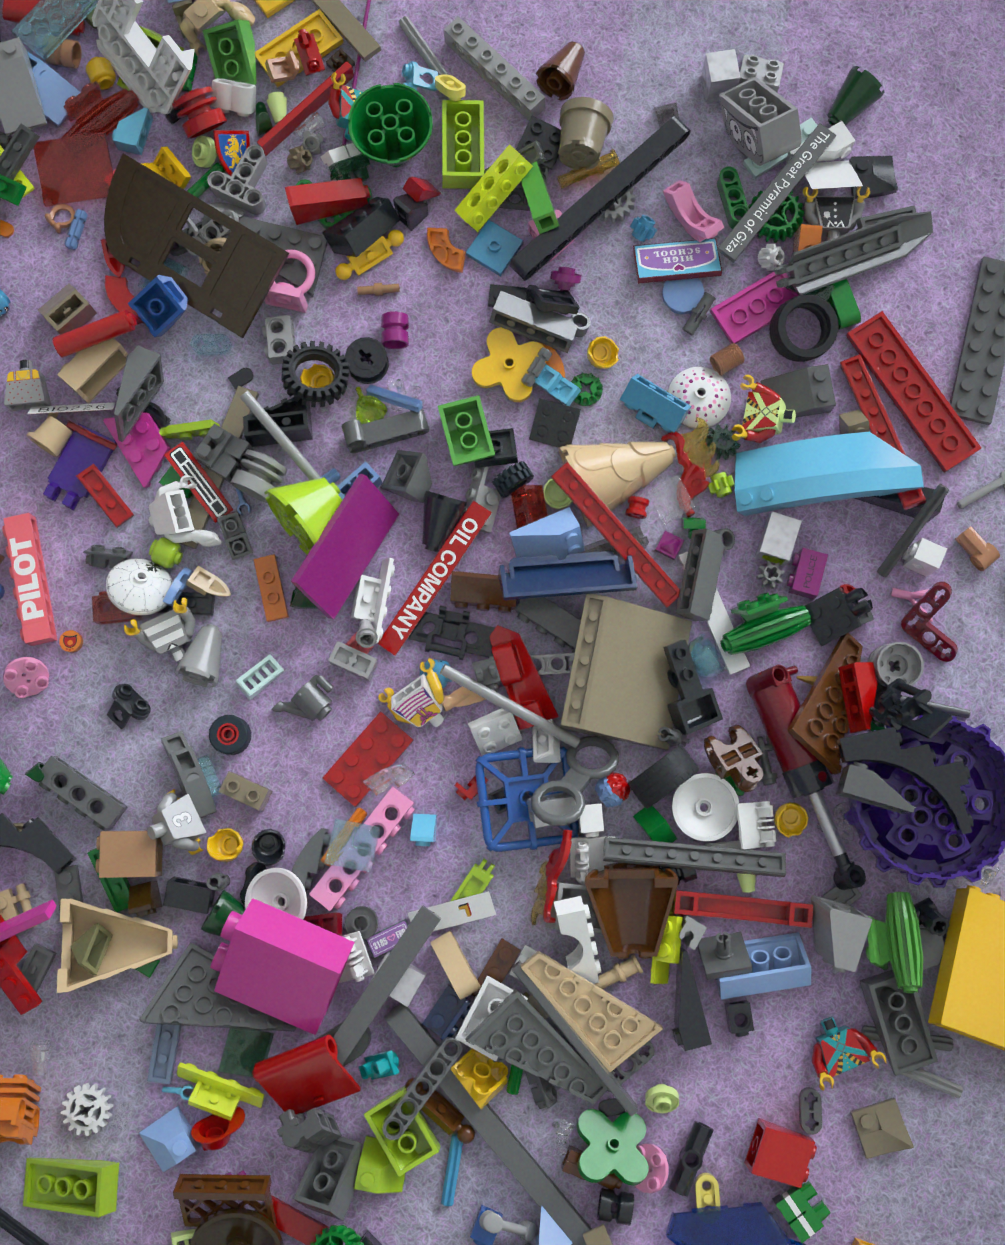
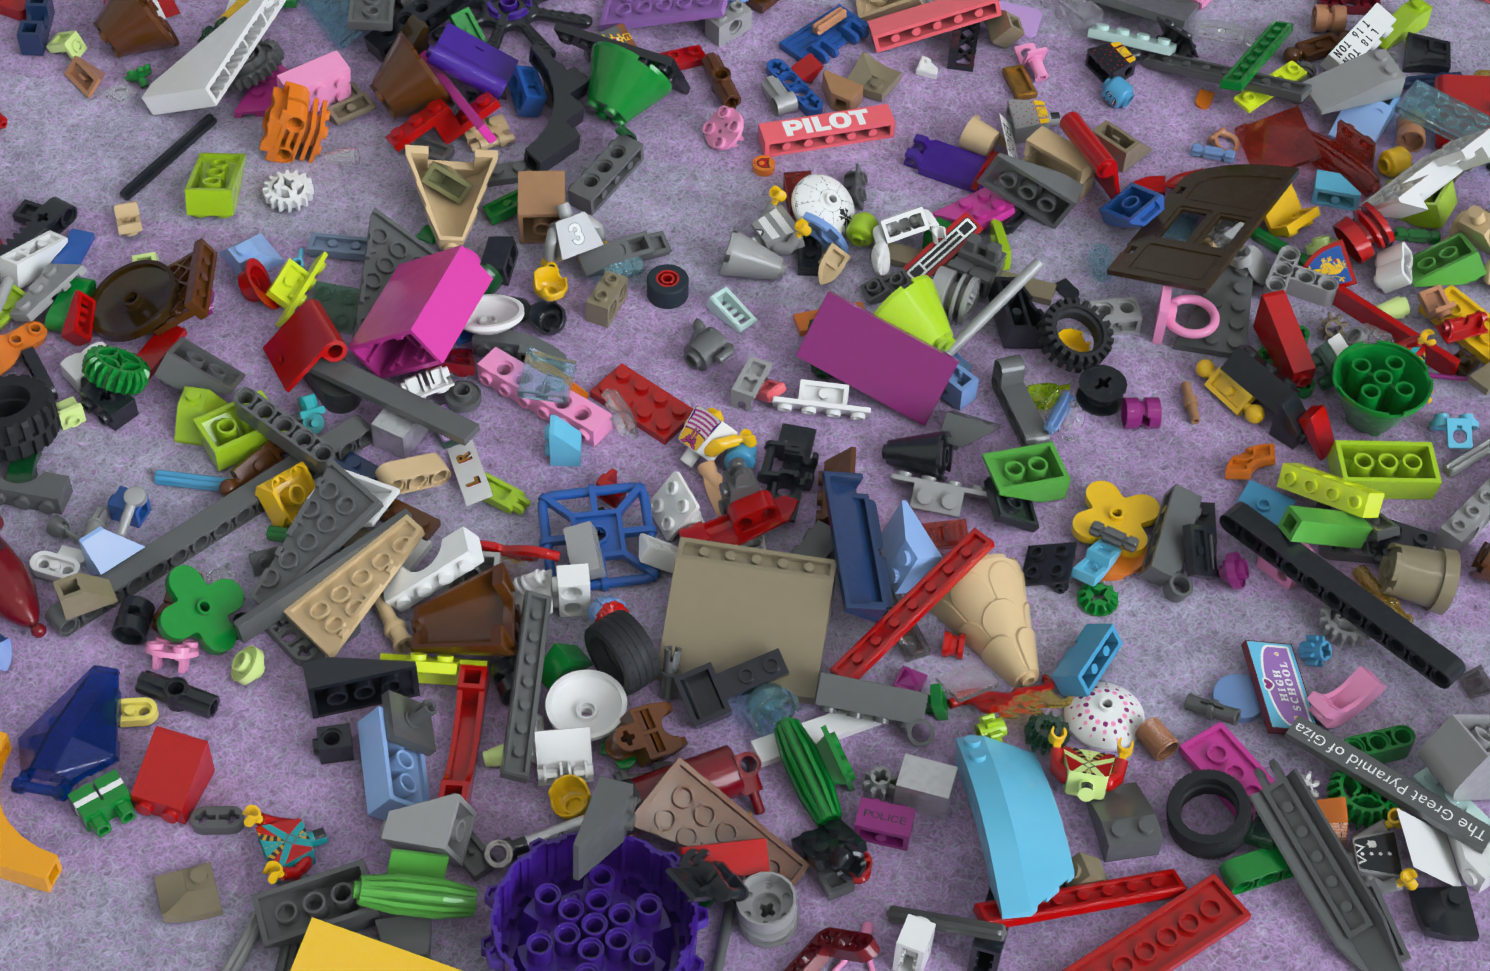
camera: 80 degrees right, 30 degrees down
red tile [76,464,134,528] -> none
black bracket [107,684,151,729] -> none
dark brown slope [128,880,163,917] -> none
dark grey pin [206,873,230,891] -> none
dark green helmet [255,102,273,136] -> none
dark grey hips [277,1108,342,1153] -> none
light grey cone [356,619,378,648] -> none
red sticker [377,501,492,656] -> none
light yellow plate [435,75,466,101] -> none
light grey piece [440,664,580,748] -> none
black bush [492,461,534,498] -> none
dark grey bar [531,736,619,826] -> none
yellow hair [587,336,619,369] -> none
light grey hinge [679,914,707,950] -> none
black arch [837,727,974,835] -> none
black piece [914,897,949,936] -> none

